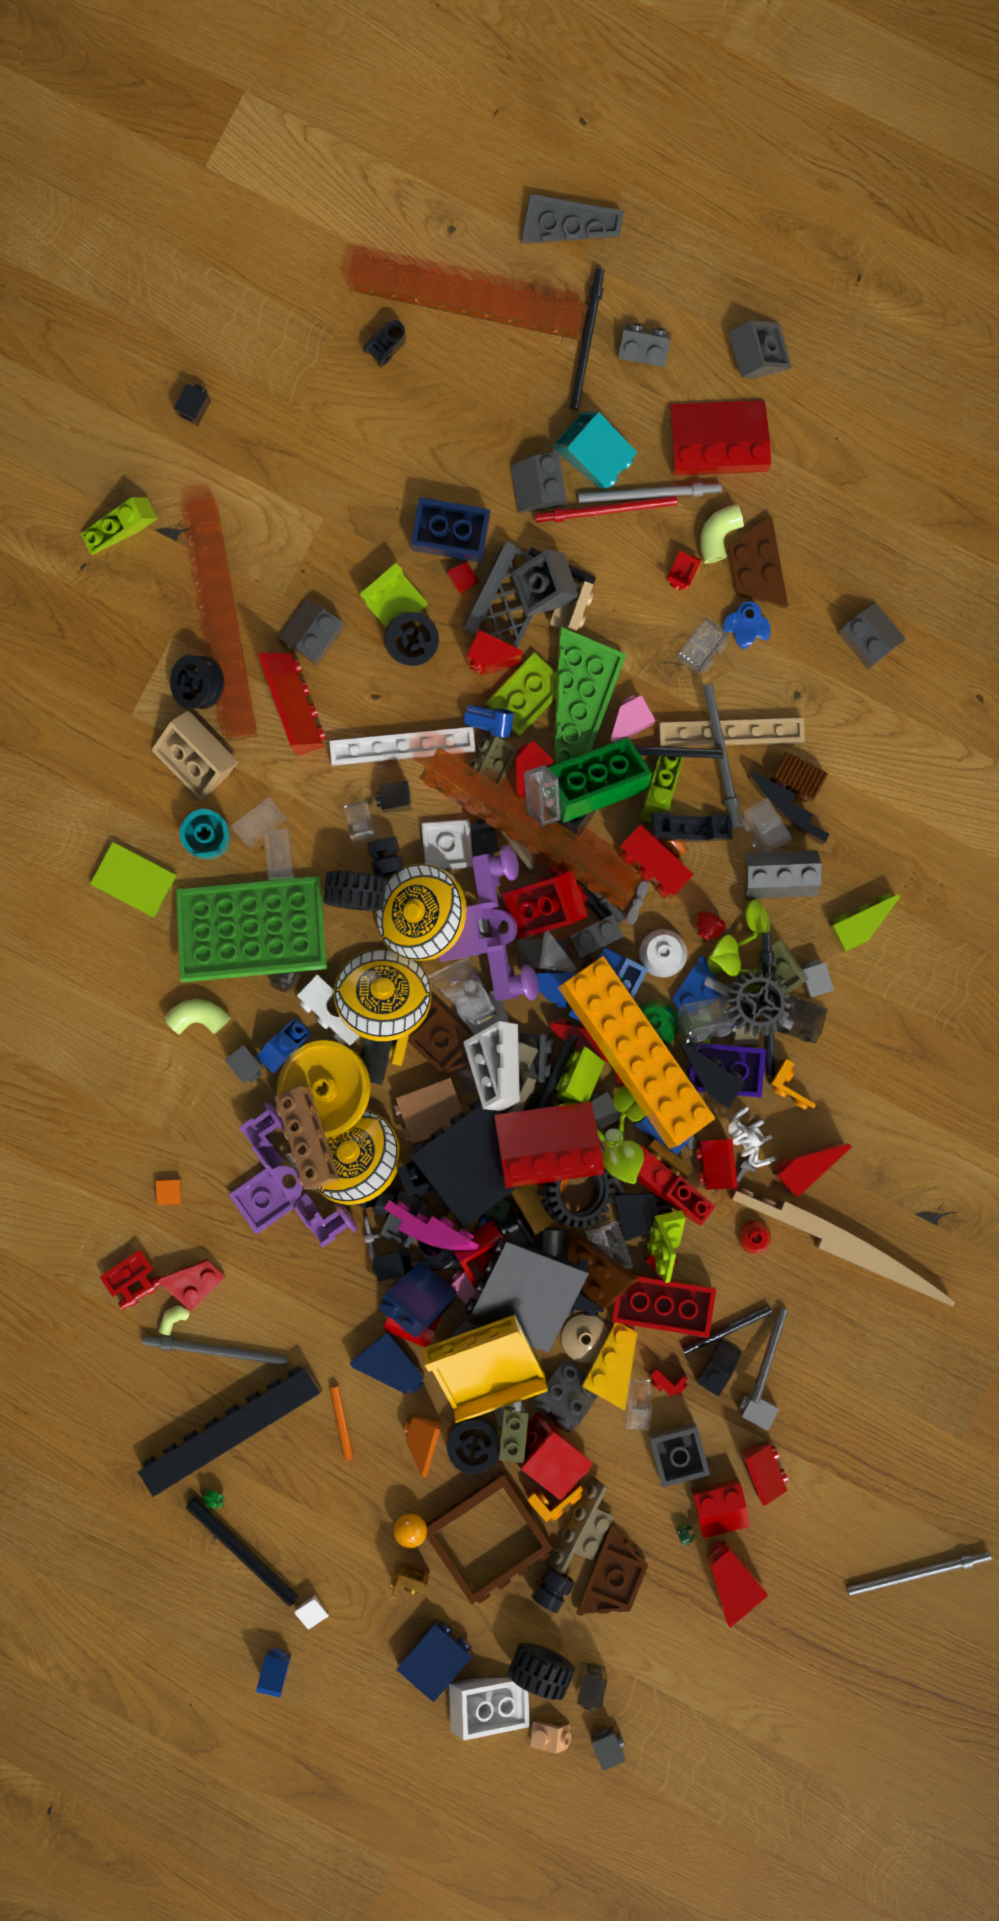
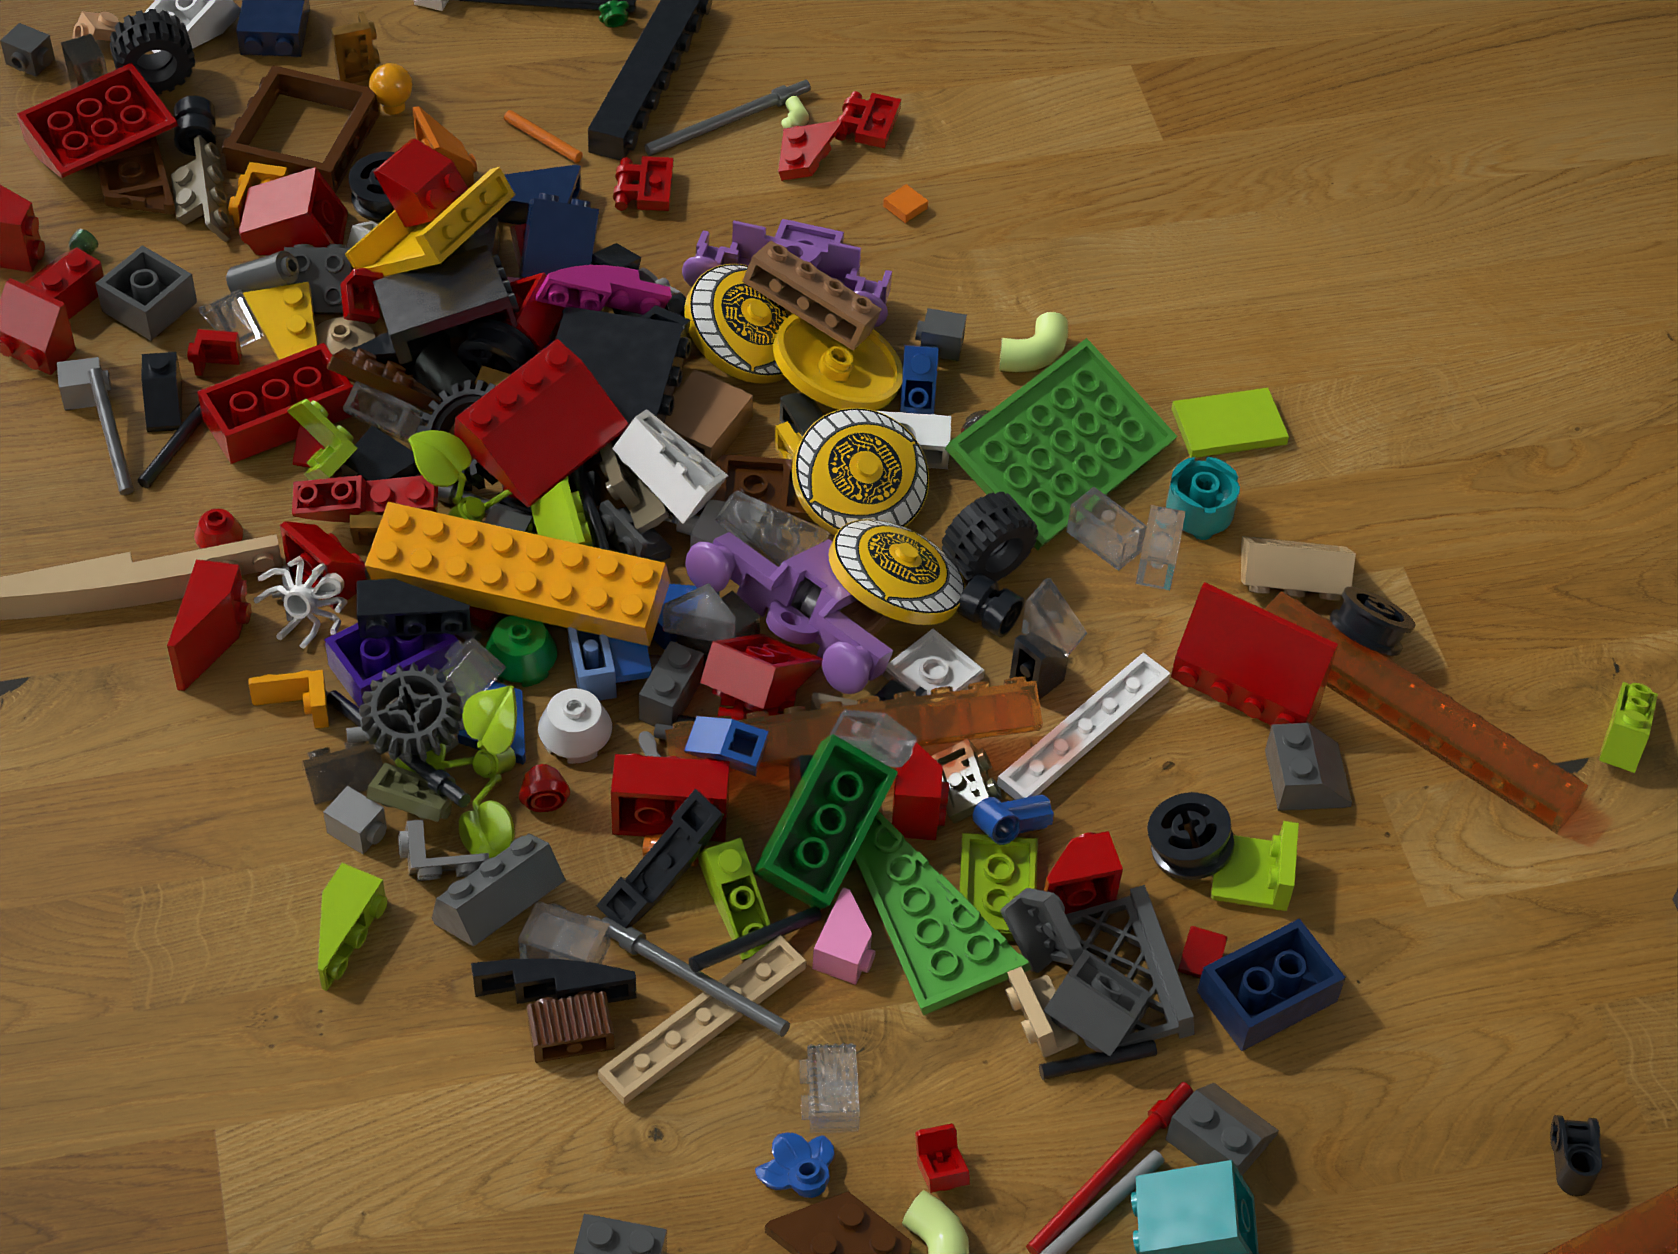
camera: 135 degrees right, 35 degrees down
olive bracket [499,1406,528,1463] -> none
none -> red slope [17,63,178,178]
none -> dark grey brick [226,251,299,299]
none -> red bracket [340,268,384,324]
none -> red slope [373,138,468,228]
none -> light grey bracket [398,820,489,881]
none -> red plate [613,156,674,211]
none -> blue slope [684,716,769,777]
none -> dark grey bracket [1001,888,1084,973]

